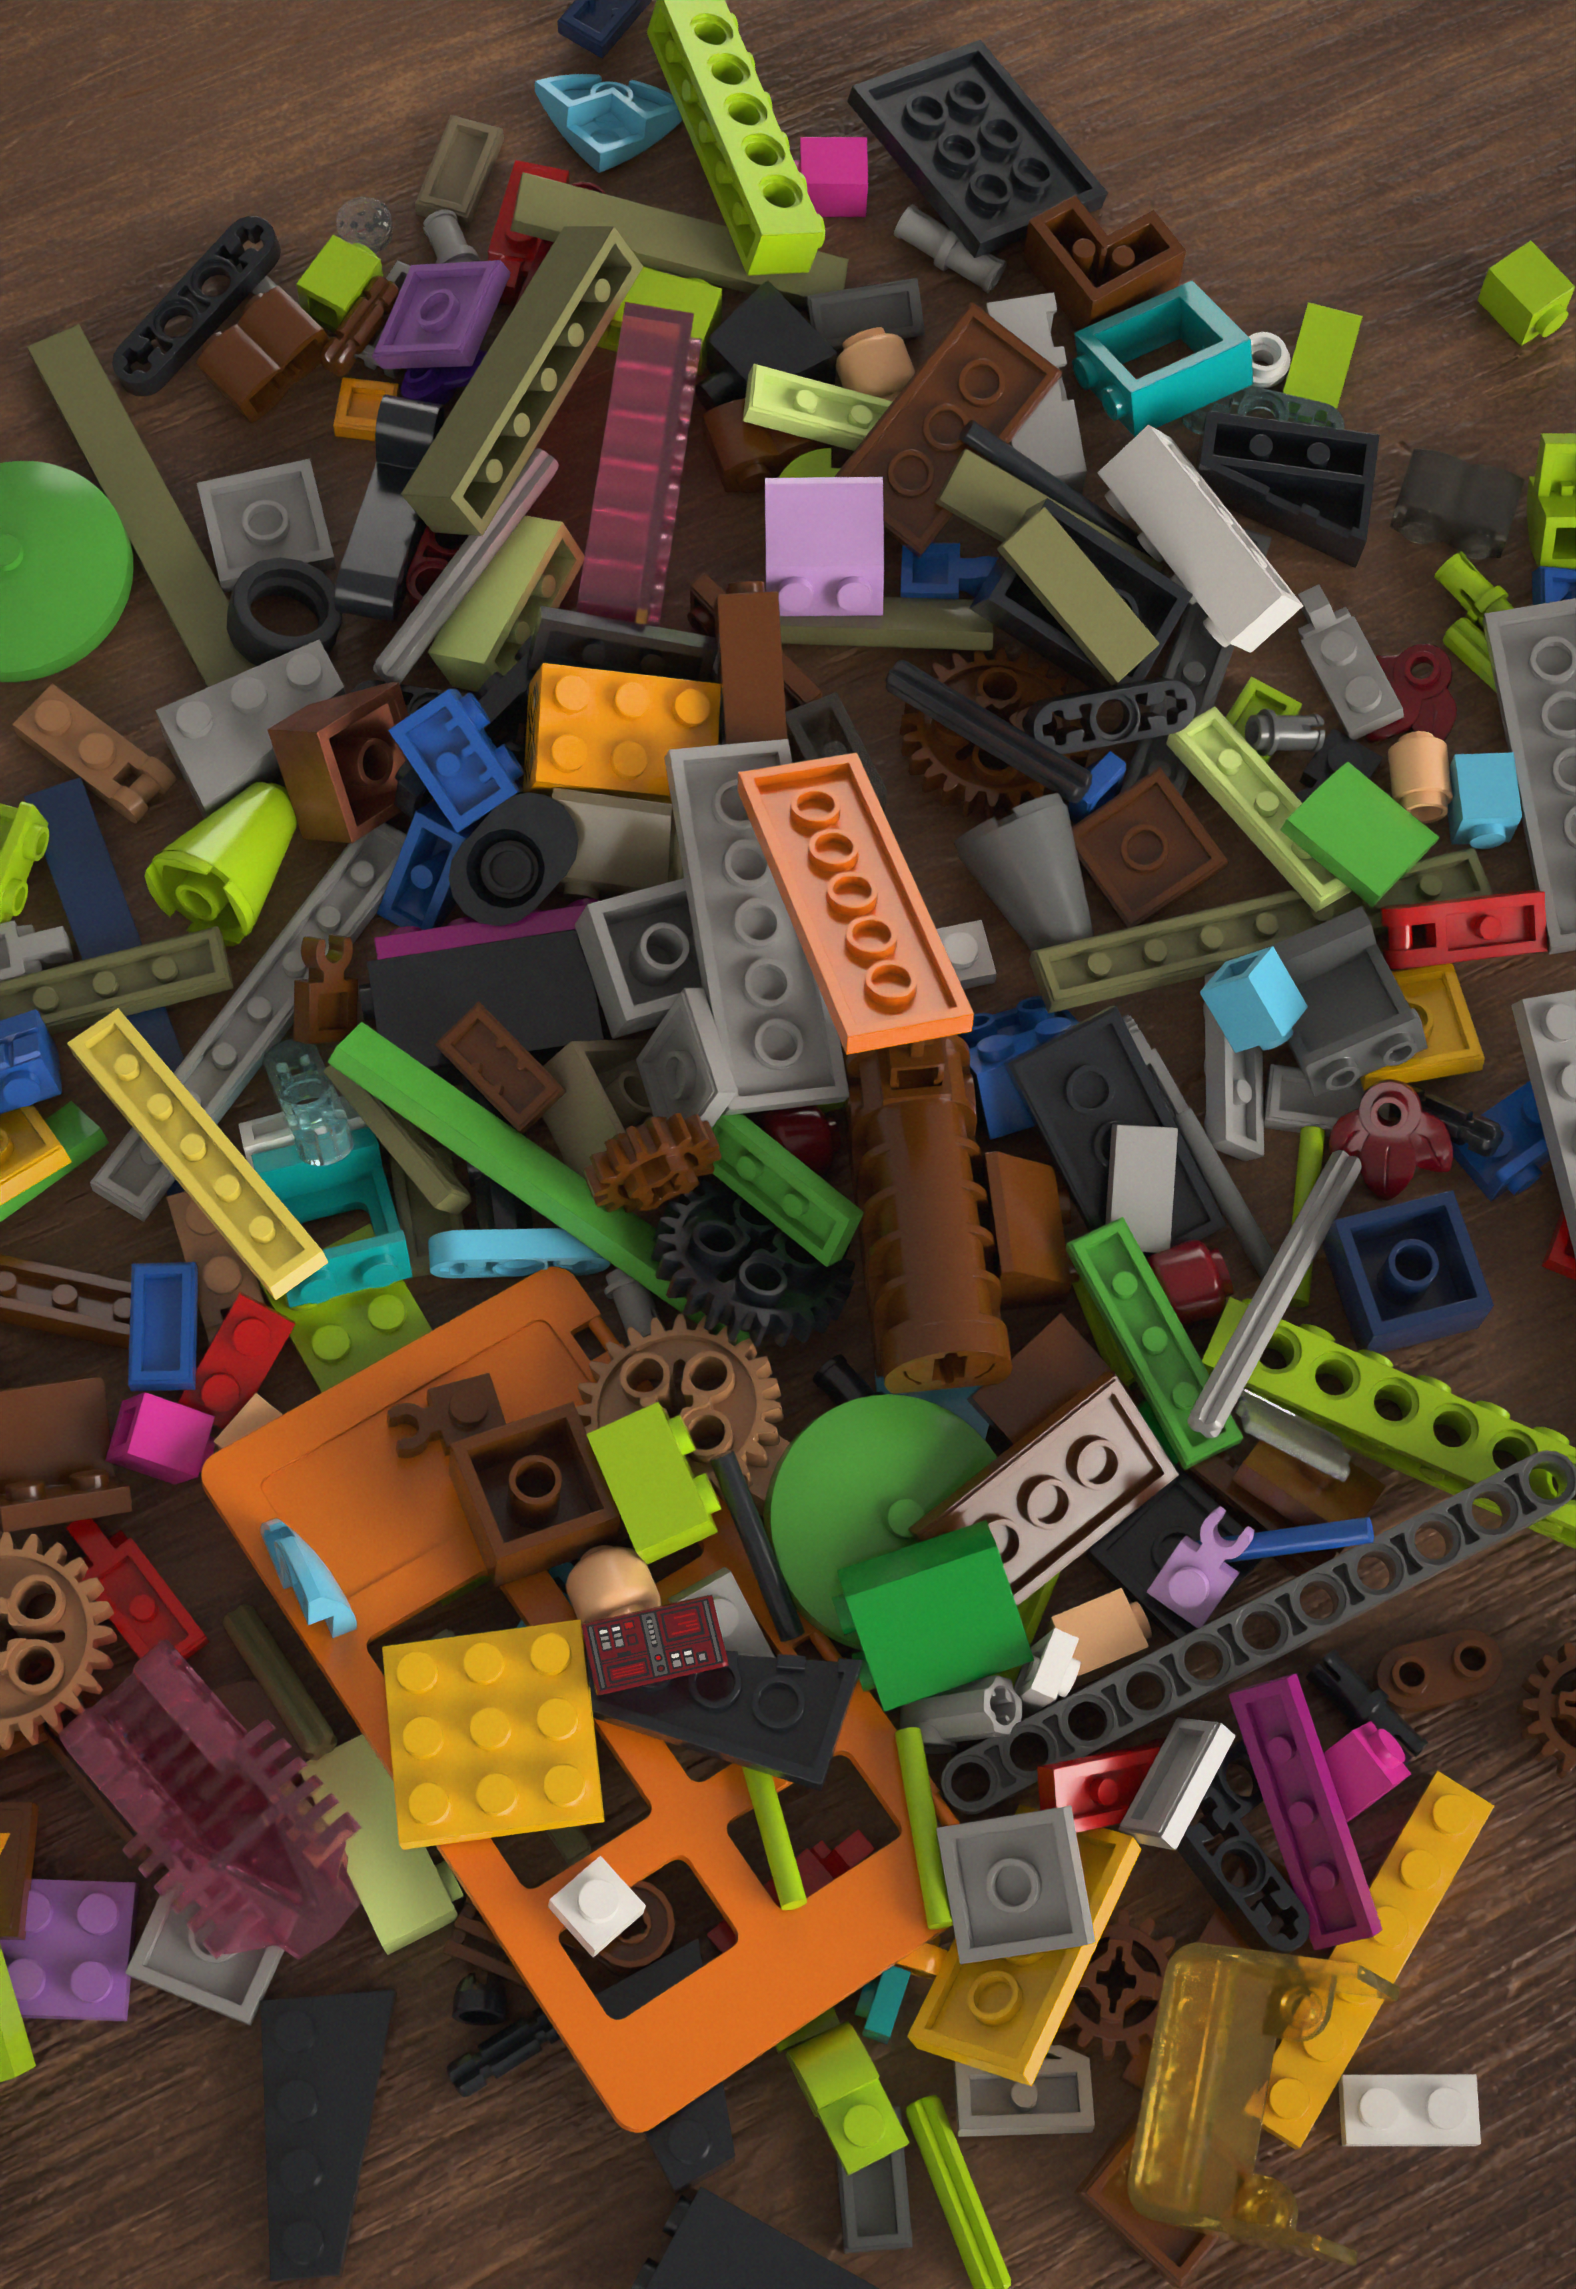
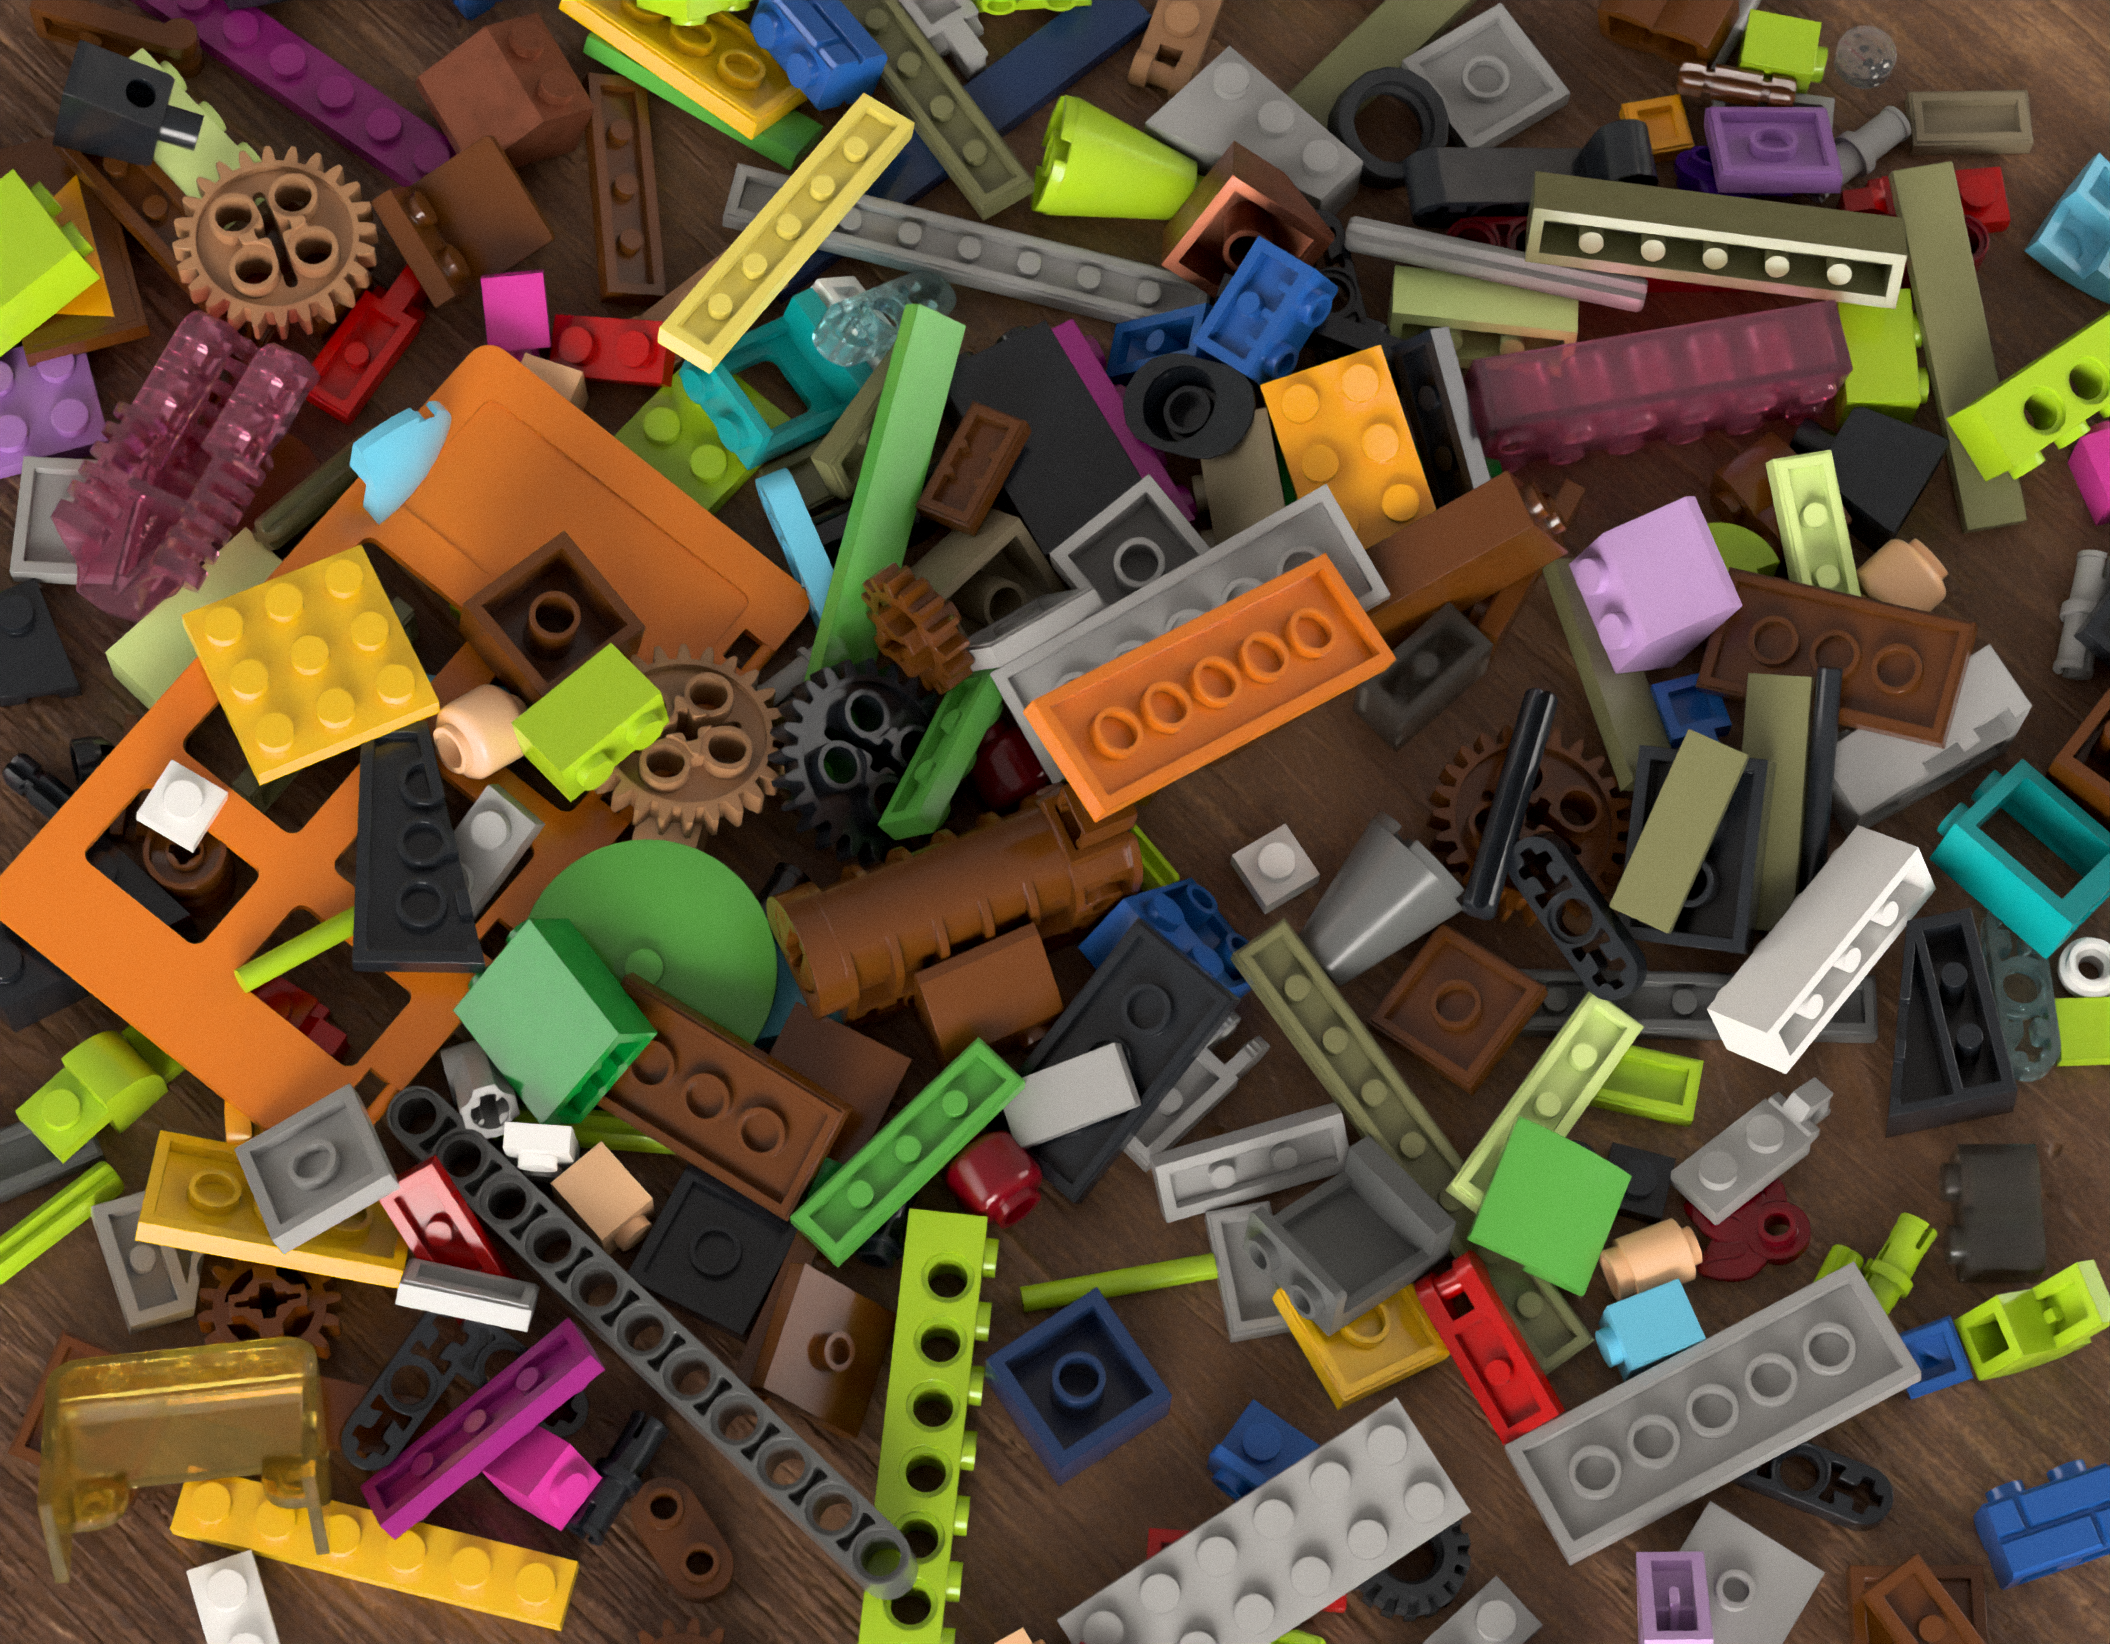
camera: 70 degrees right, 0 degrees up
blue tile [128,1262,198,1392] -> none
reddish brown plate [293,934,358,1044] -> none
reddish brown plate [387,1373,506,1458] -> none
slope [581,1594,729,1695] -> none
black bar [710,1450,805,1642] -> none
dark grey tile [804,278,925,350] -> none
teal plate [854,1966,911,2045] -> none
lime bar [895,1727,953,1930] -> none
blue tile [1068,751,1126,824] -> none
lavender plate [1147,1506,1254,1629] -> none
dark grey bar [1172,1107,1276,1281] -> none
light grey axle [1187,1150,1362,1438] -> none
blue bar [1196,1517,1374,1563] -> none
medium azure brick [1200,946,1308,1053] -> none
clear piece [1235,1388,1351,1482] -> none
dark grey pin [1245,709,1325,756] -> none
dark red plate [1329,1079,1453,1201] -> none
black axle [1389,1083,1504,1157] -> none

